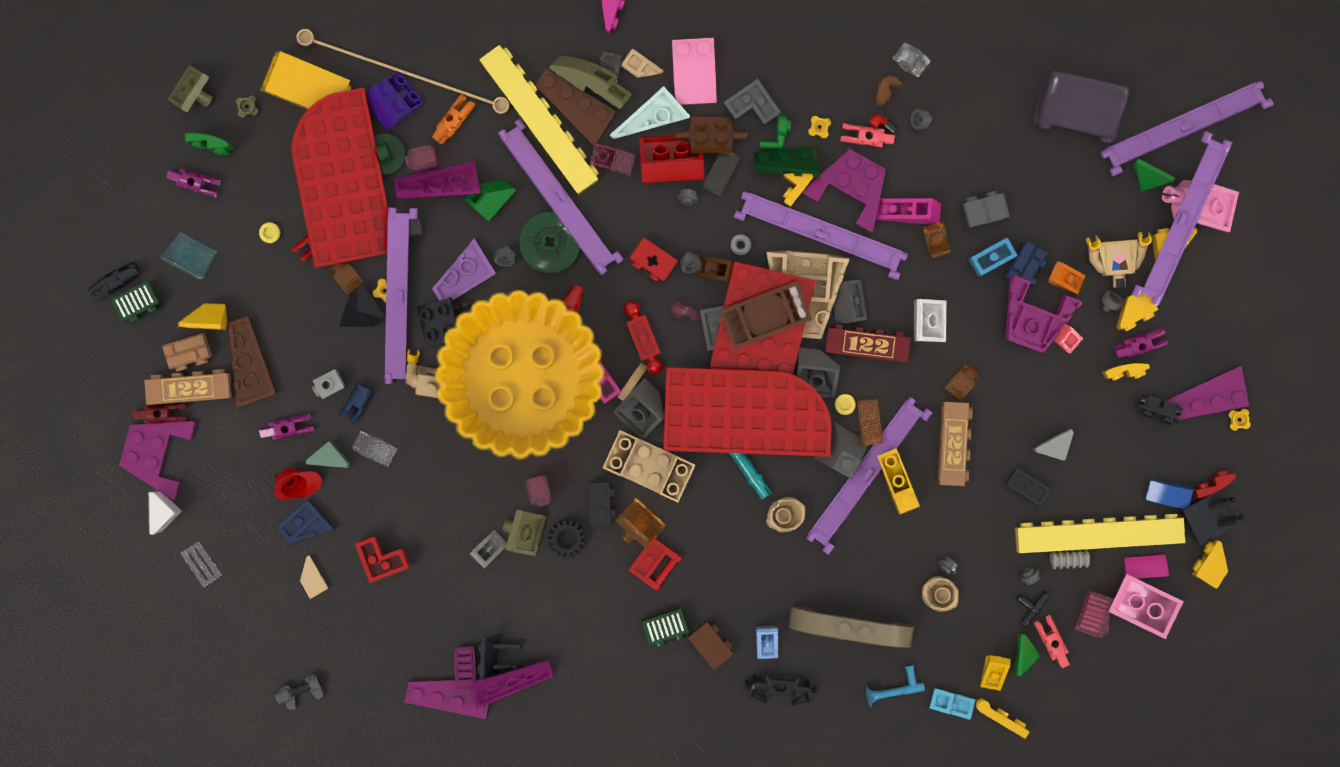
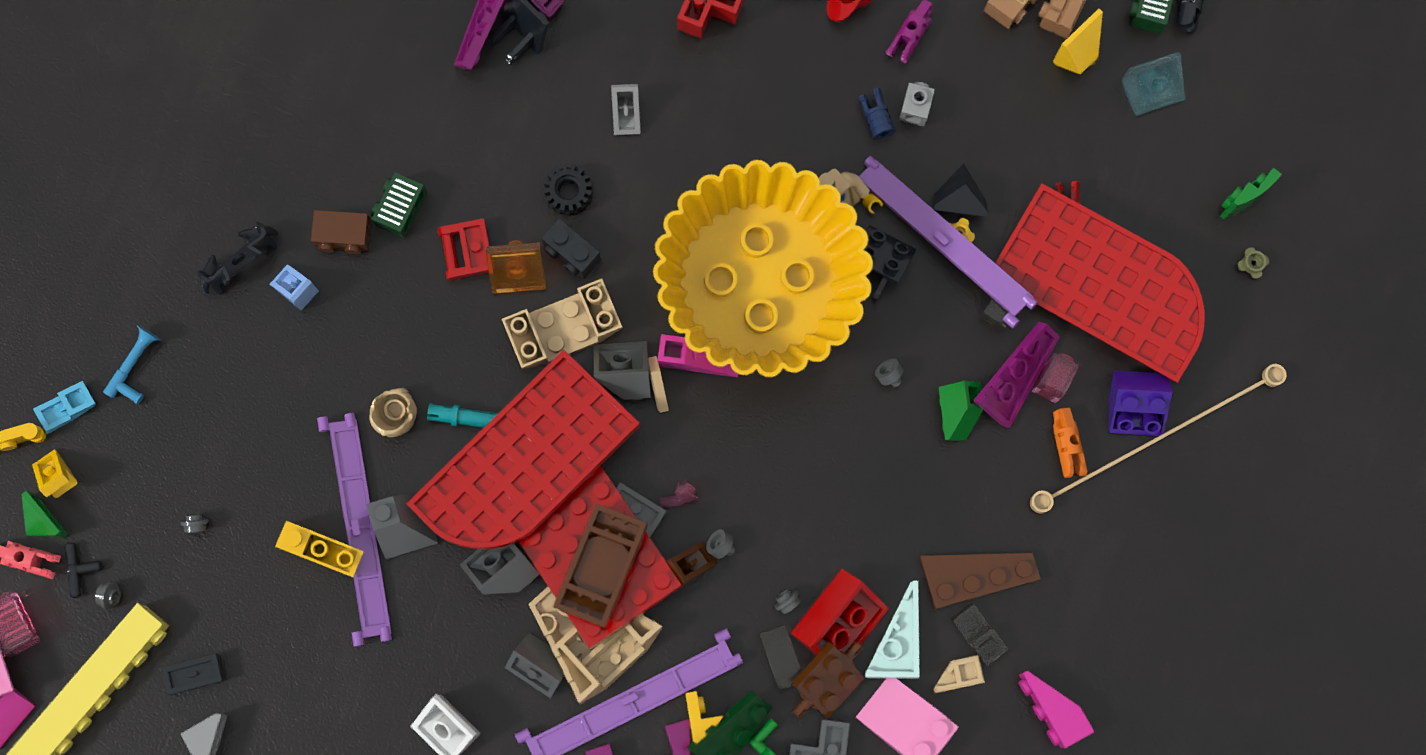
camera: 130 degrees right, 10 degrees down
magenta hinge [166,168,221,197] -> none
olive tile [167,65,212,112] -> none
reddish brown wing [228,316,277,408] -> none
light yellow tile [259,222,281,244] -> none
yellow slope [260,51,351,109] -> none
sand green slope [306,441,350,468] -> none
clear orange bracket [329,261,363,294] -> none
clear slope [352,430,398,467] -> none
dark green tile [374,133,406,175] -> none
medium lavender wing [432,239,496,301] -> none
light yellow brick [479,45,599,195] -> none
medium lavender piece [498,118,624,275] -> none
olive tile [503,509,547,556] -> none
dark green piece [519,212,580,273] -> none
clear pink brick [525,474,553,507] -> none
olive slope [549,56,632,109] -> none
red cone [561,284,584,313] -> none
clear pink slope [590,143,636,176] -> none
red plate [624,301,663,375] -> none
red brick [630,238,678,283] -> none
light grey plate [731,234,751,255] -> none
dark tan arch [788,606,914,648] -> none
dark red brick [824,324,911,363] -> none
light yellow tile [834,394,856,415] -> none
clear orange slope [857,399,883,446] -> none
tan hair [922,576,959,612] -> none
medium nougat brick [938,402,972,486] -> none
clear orange bracket [945,364,979,401] -> none
light grey piece [1050,549,1090,569] -> none

